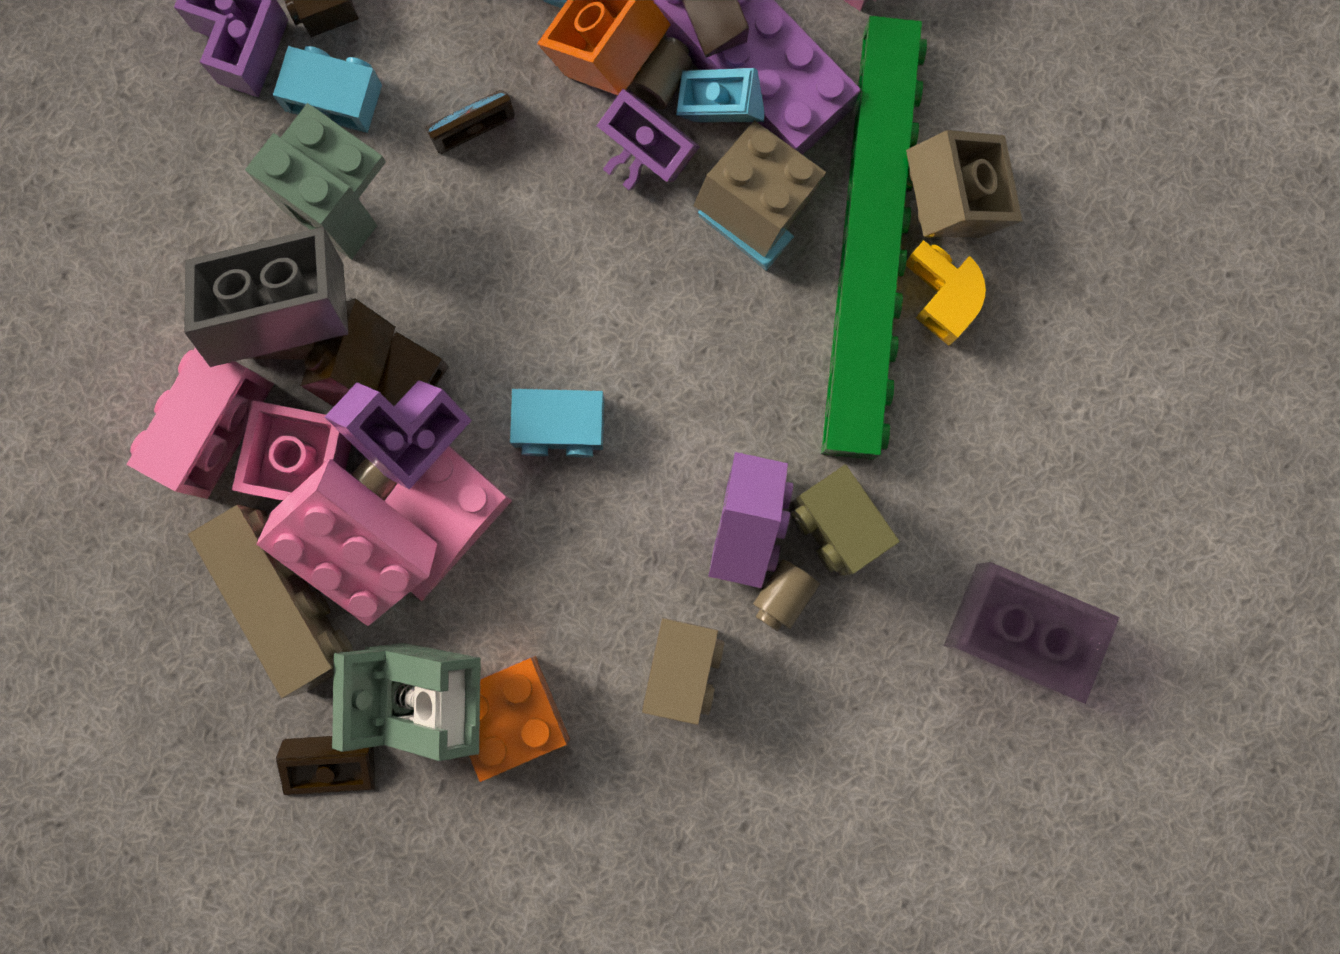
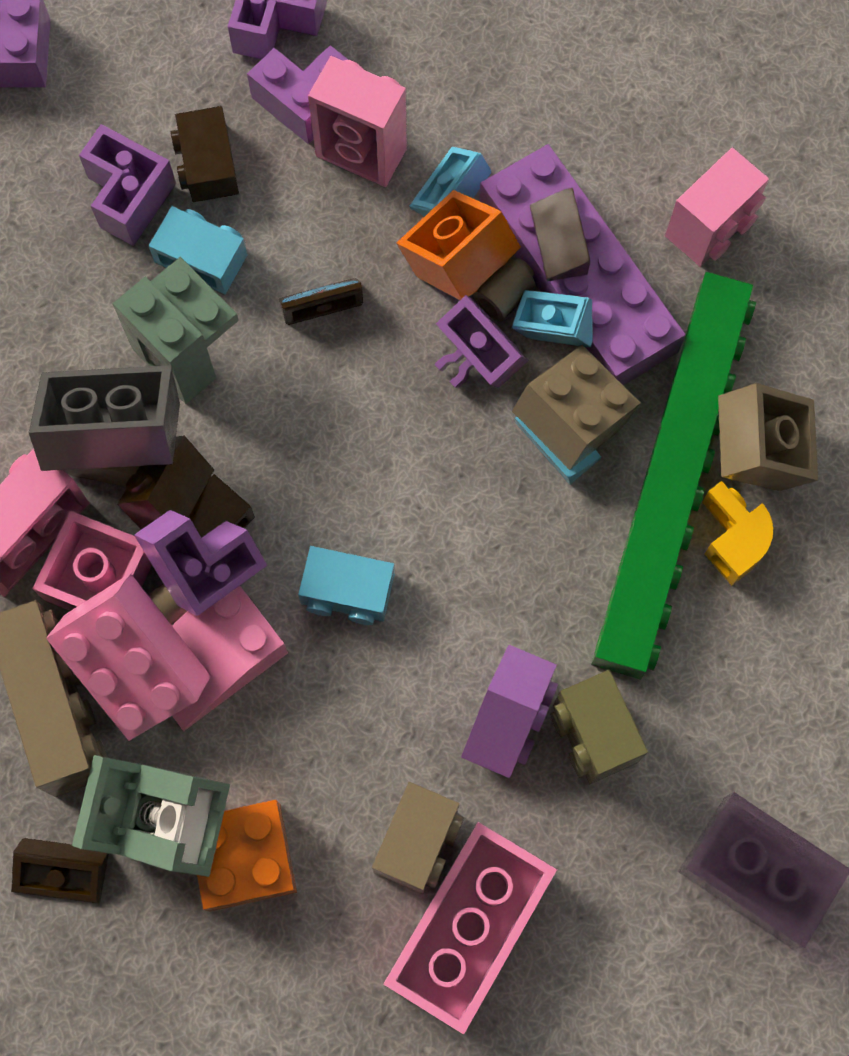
camera: 15 degrees right, 10 degrees down
dark tan brick [753,559,820,632] -> none
none -> bright pink brick [383,822,557,1035]

